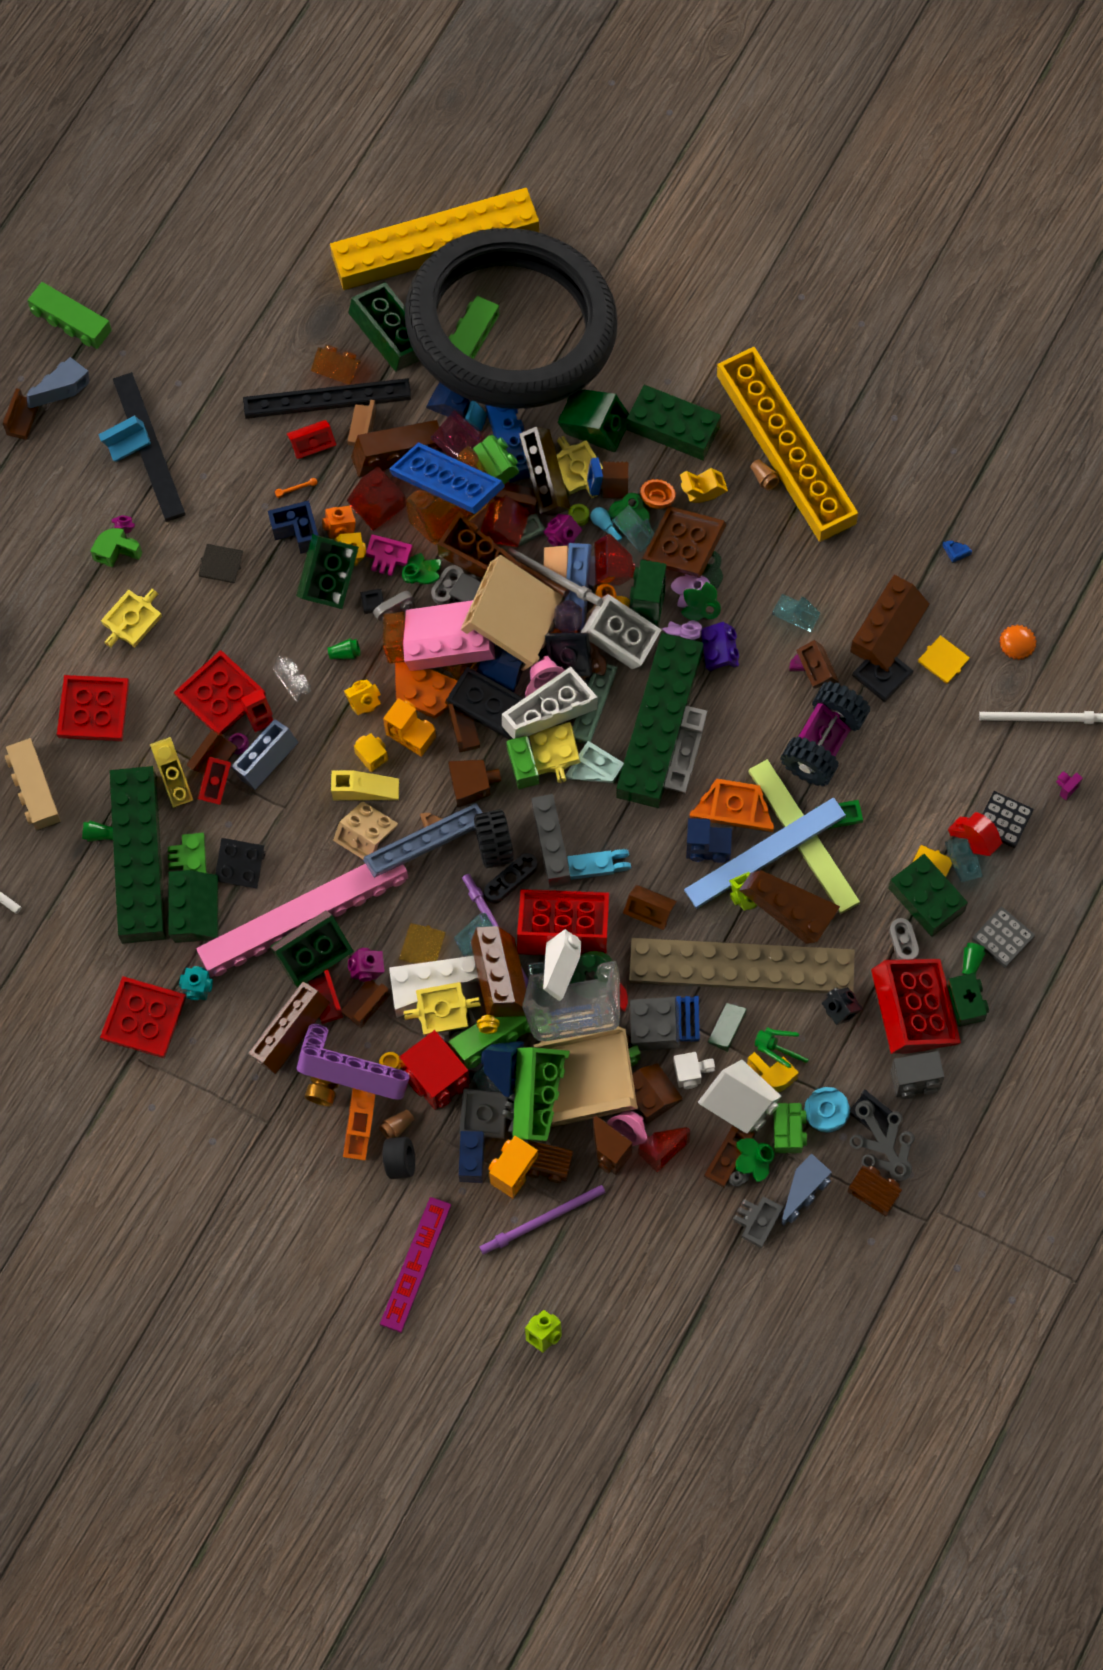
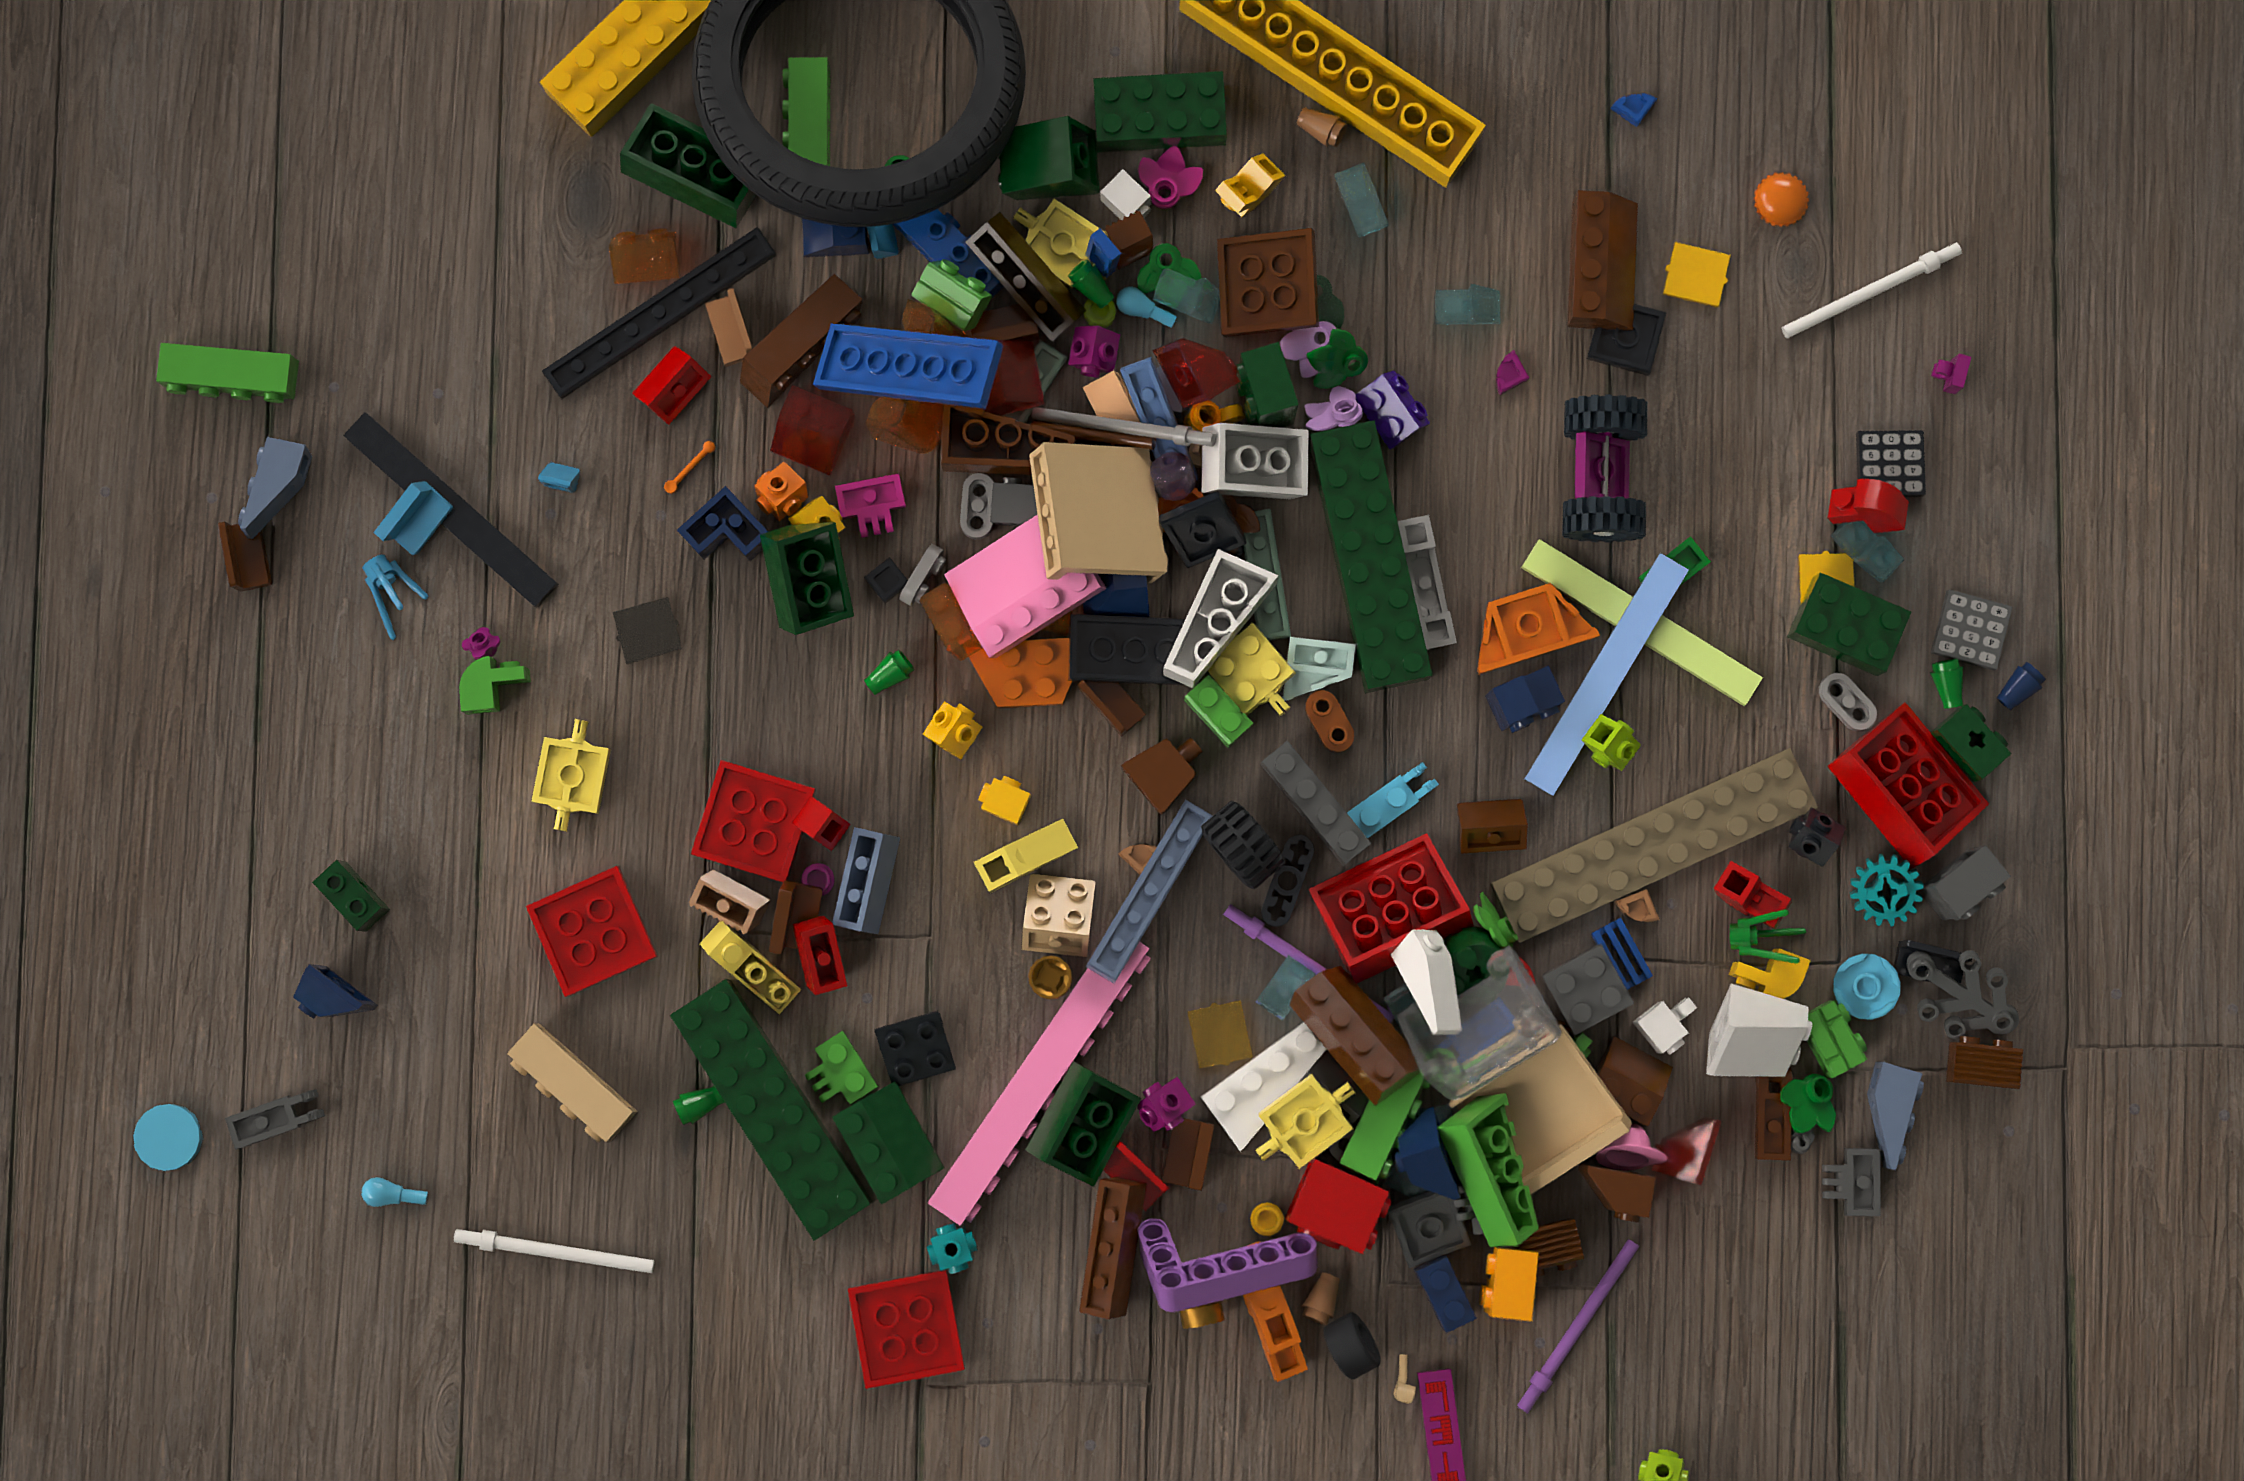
camera: 30 degrees left, 15 degrees up
clear hinge [273,656,311,702] -> none
light orange brick [383,698,436,757] -> none
green plate [402,553,441,584] -> none
clear pink tile [431,410,485,463] -> none
yellow plate [477,1015,500,1034] -> none
bright pink piece [525,656,565,697] -> none
orange hat [640,479,676,509] -> none
slope [707,1003,747,1052] -> none
reddish brown wedge [739,870,840,944] -> none
reddish brown panel [796,640,839,689] -> none
none -> dark azure plant [362,554,428,640]
none -> dark azure slope [538,463,580,493]
none -> medium nougat brick [689,869,770,934]
none -> pearl gold wheel [1028,956,1072,1000]
none -> green cone [1068,259,1114,309]
none -> white brick [1100,169,1151,220]
none -> dark pink plate [1138,146,1203,209]
none -> dark orange plate [1305,690,1354,753]
none -> clear light blue slope [1334,163,1389,238]
none -> tan hand [1394,1354,1416,1404]
none -> bright green plate [1473,892,1518,949]
none -> medium nougat tile [1615,889,1660,922]
none -> red brick [1713,861,1792,929]
none -> teal gear [1850,853,1924,926]
none -> dark blue cone [1996,662,2046,711]

